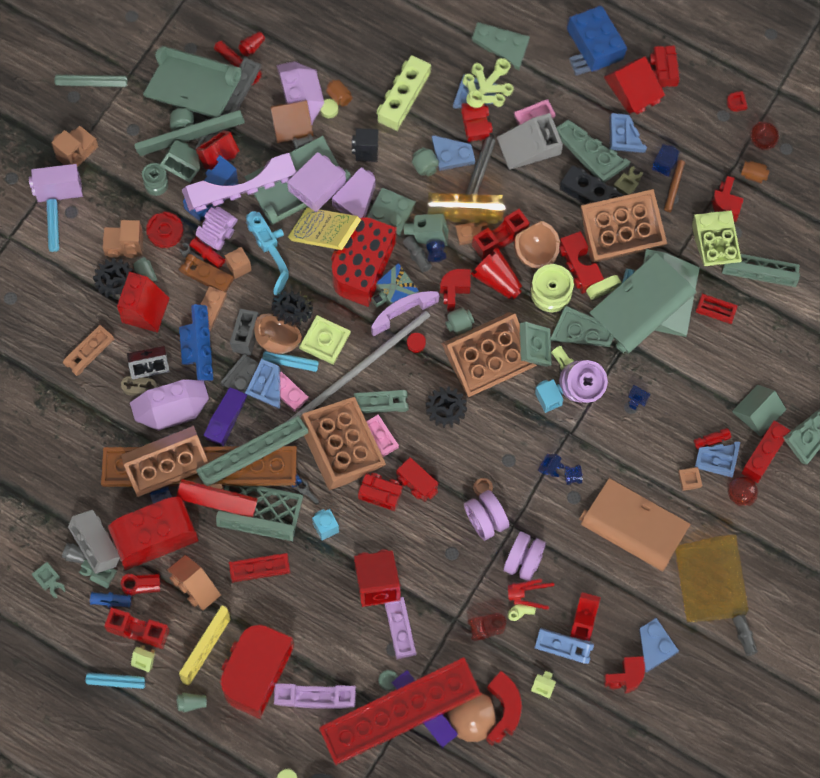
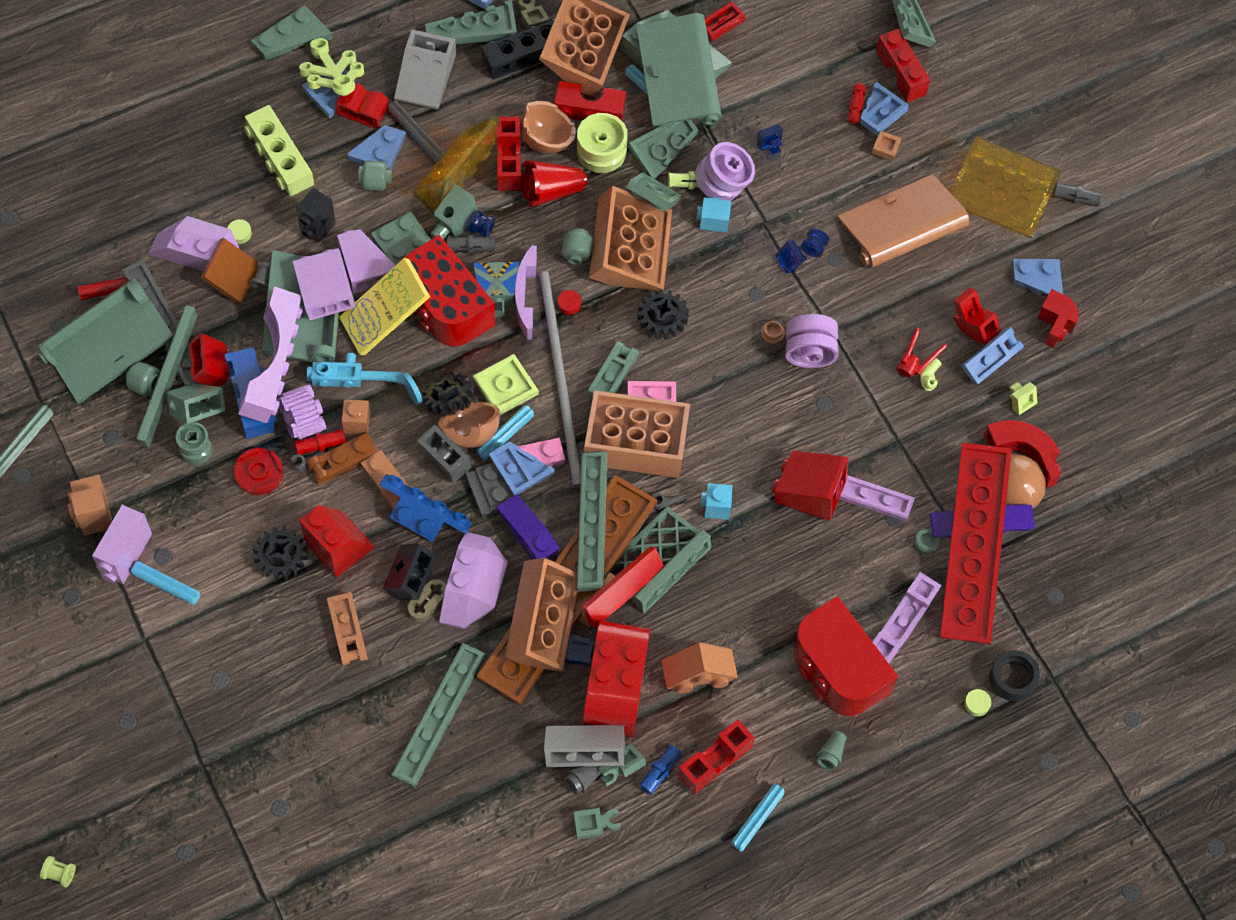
camera: 60 degrees left, 5 degrees down
nougat brick [103,220,143,258] -> none
red piece [121,574,160,596] -> none
yellowish green tile [131,646,155,672] -> none
sand green cone [133,257,158,283] -> none
light yellow tile [179,606,231,686] -> none
red tile [229,553,290,583] -> none
red cone [238,32,265,57] -> none
dark orange brick [326,80,353,107] -> none
red brick [358,473,403,512] -> none
red brick [396,457,438,502] -> none
red brick [440,269,470,311] -> none
nougat plate [455,222,488,245] -> none
clear red piece [467,613,506,641] -> none
lavender wheel [504,532,546,581] -> none
bright pink plate [514,99,555,125] -> none
yellowish green beam [586,275,622,300] -> none
clear red hair [728,477,759,506] -> none
sand green slope [732,385,786,437] -> none
none -> sand green tile [391,643,485,788]

